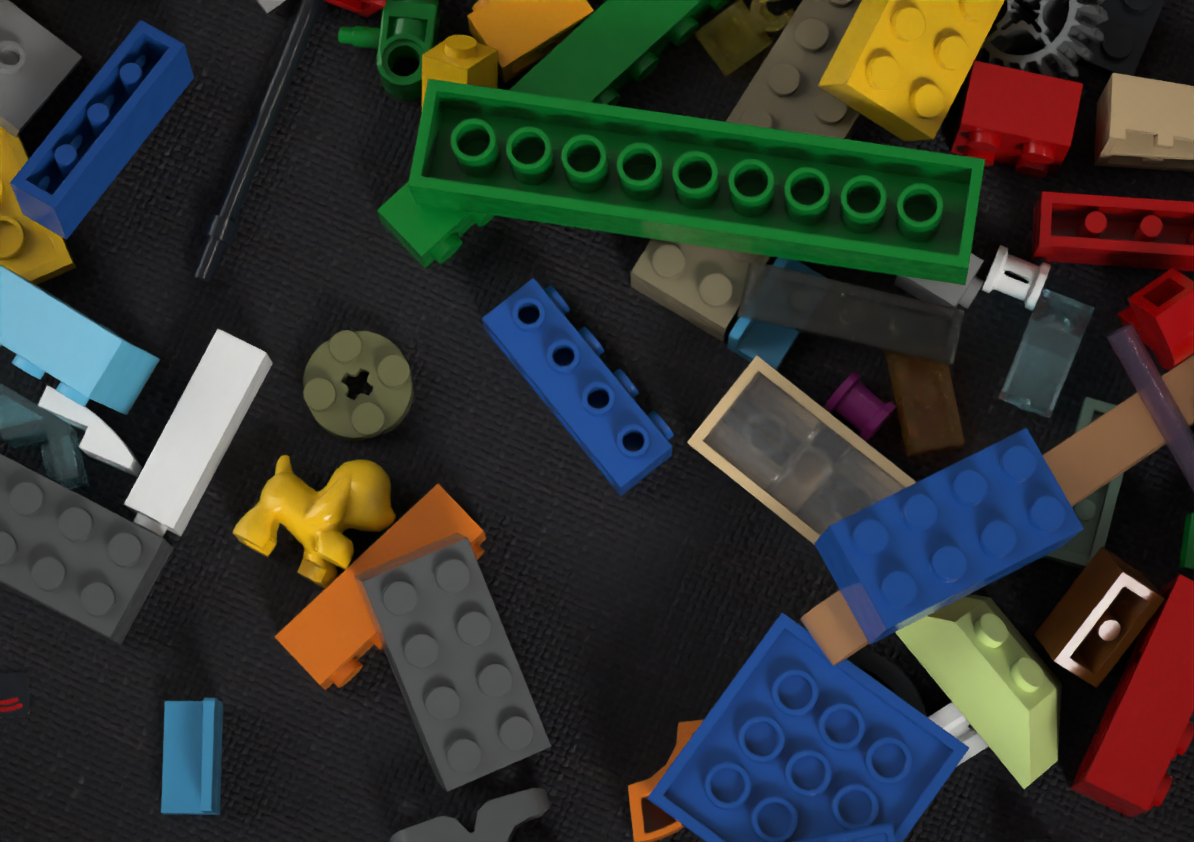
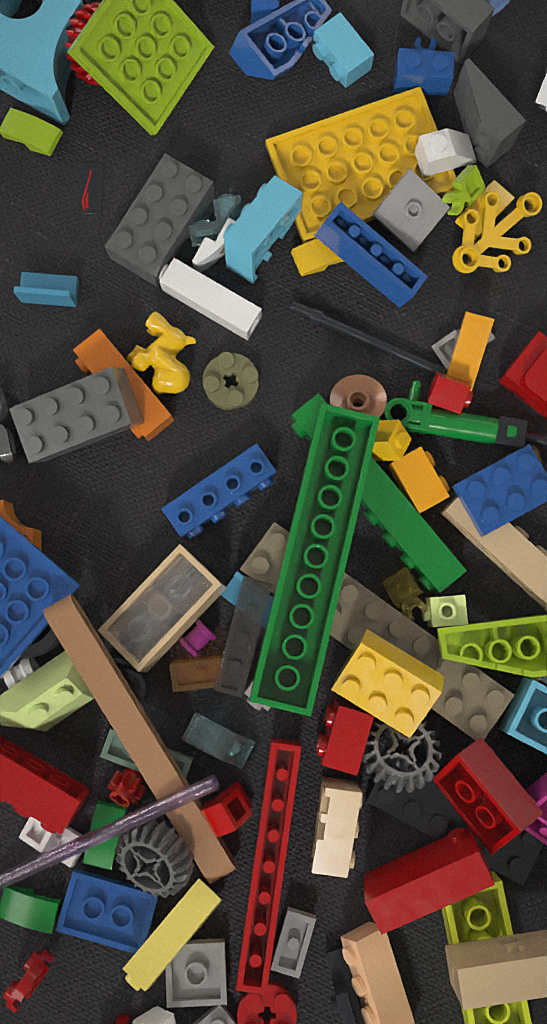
camera: 85 degrees right, 5 degrees up
blue brick [814,428,1084,645] -> none
white bush [982,245,1051,311] -> none
dark orange brick [1034,546,1165,688] -> none
none -> red gear [107,769,146,807]
none -> yellow slope [291,239,344,276]
none -> nougat dish [330,375,387,417]

